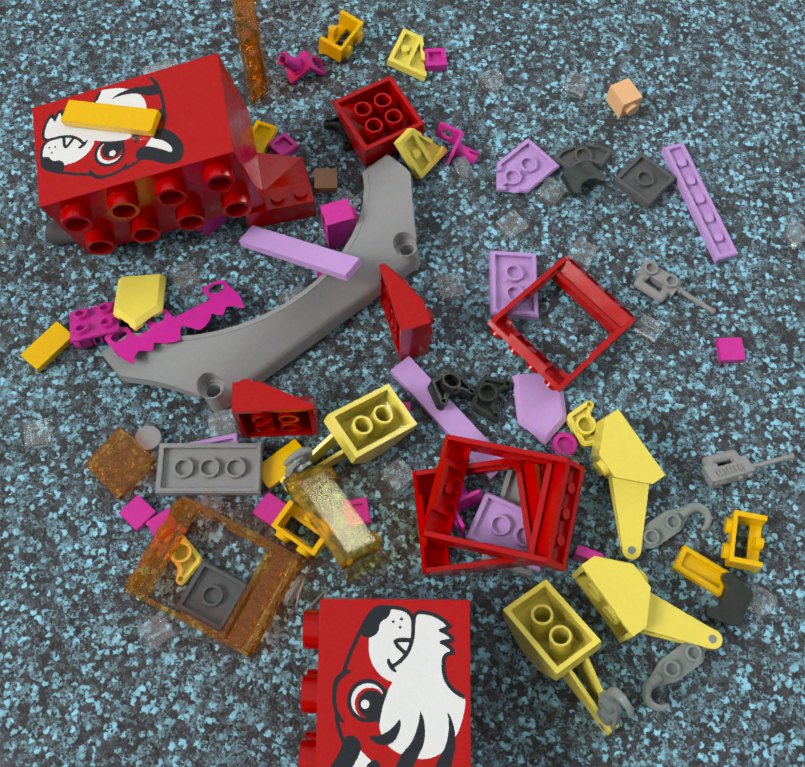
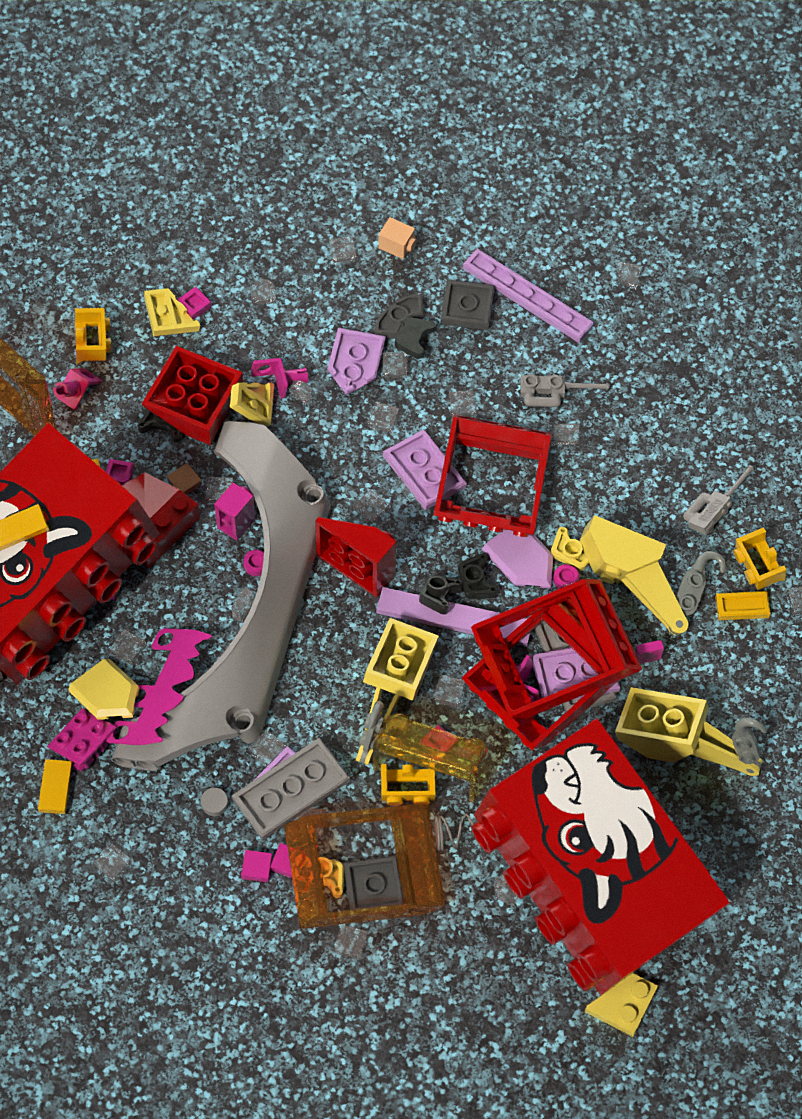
camera: 35 degrees left, 5 degrees down
clear orange tile [84,426,157,500] -> none
red slope [232,379,319,438] -> none
lavender tile [239,225,362,281] -> none
dark pink tile [252,492,286,529] -> none
yellow tile [262,439,302,490] -> none
light yellow slope [572,556,722,712] -> none
pearl dark grey piece [704,572,754,626] -> none
dark pink tile [715,337,746,364] -> none

